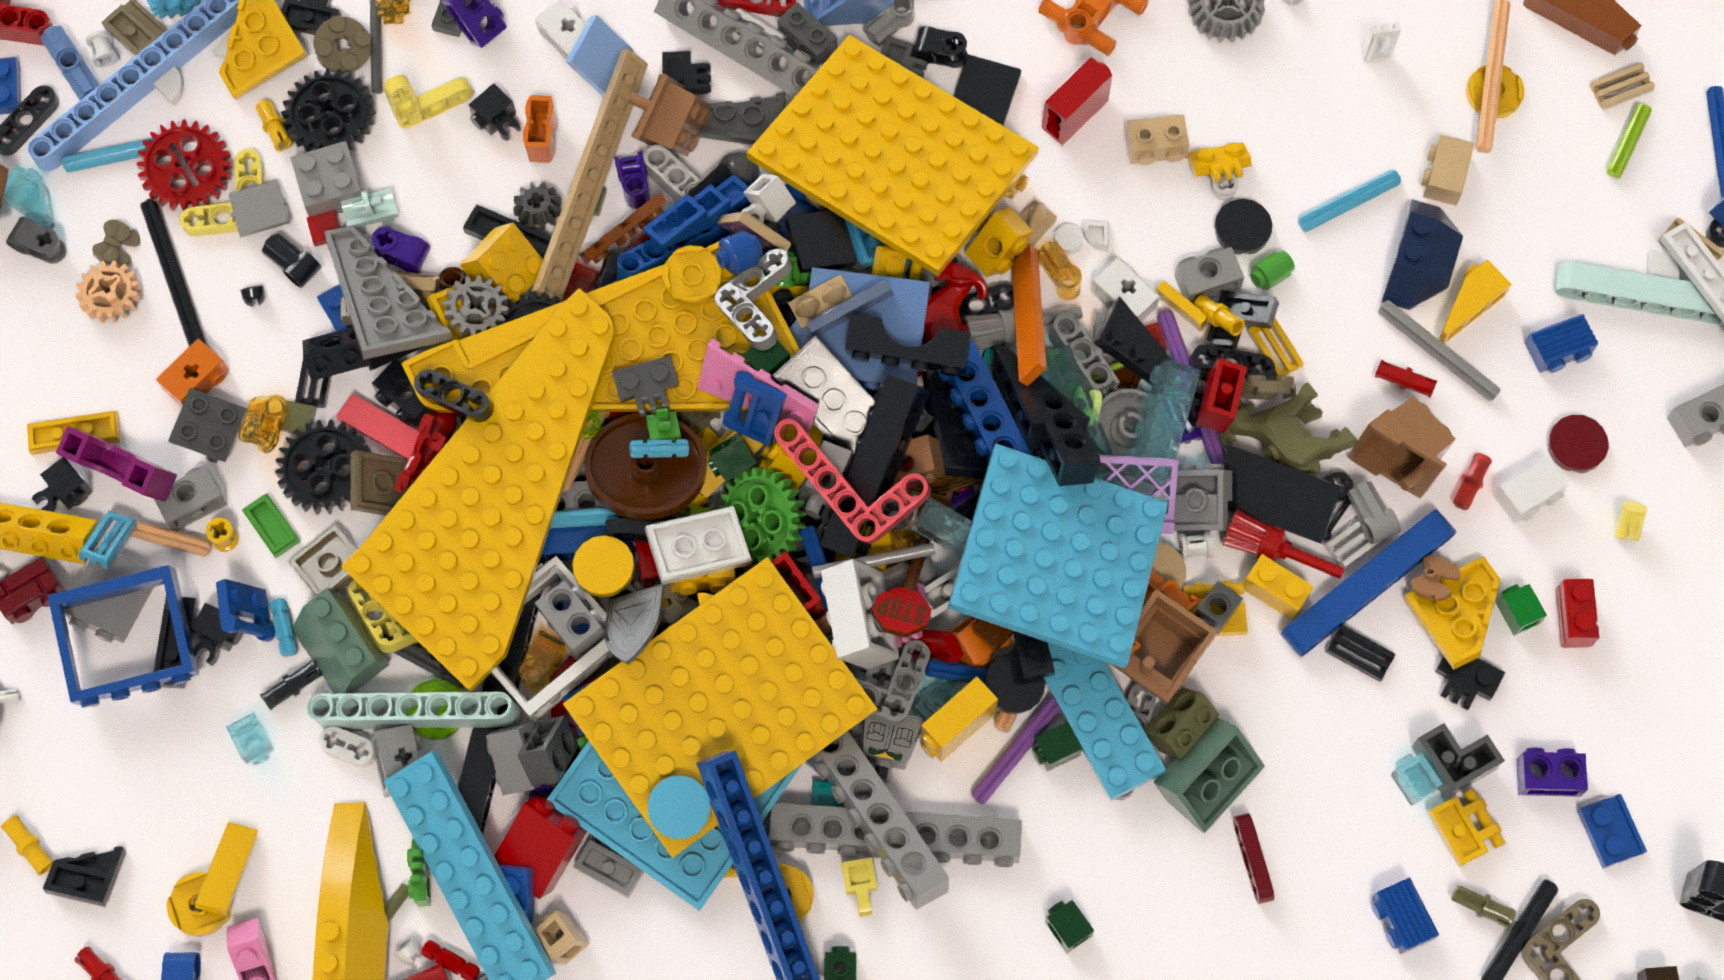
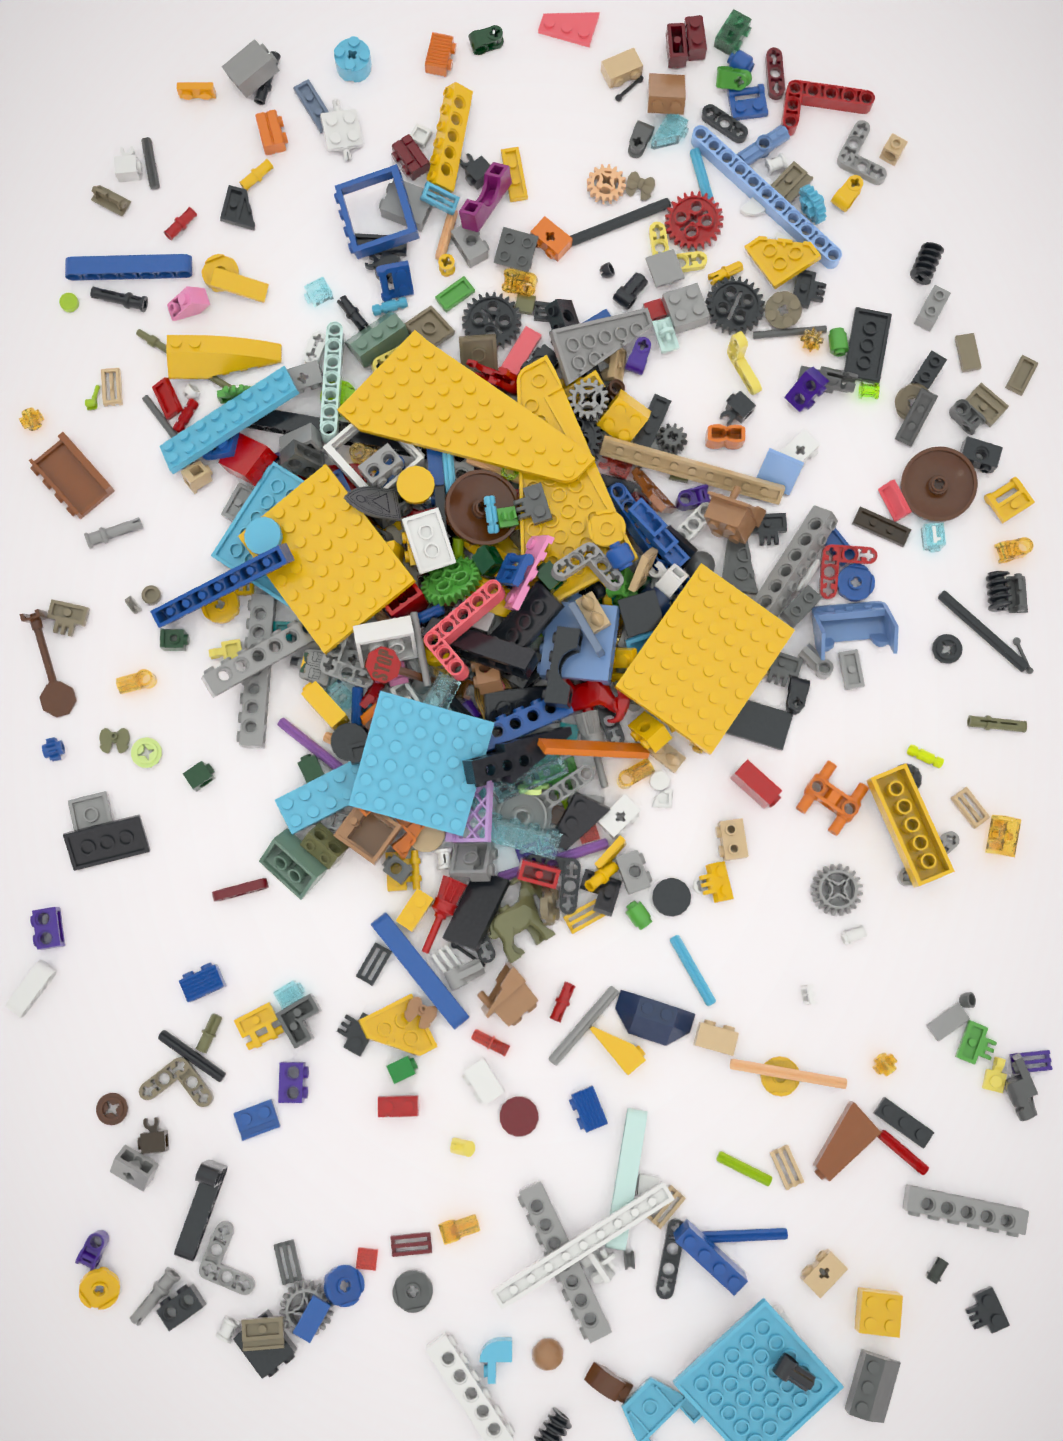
camera: 85 degrees right, 10 degrees up
black beam [414,369,494,422] -> none

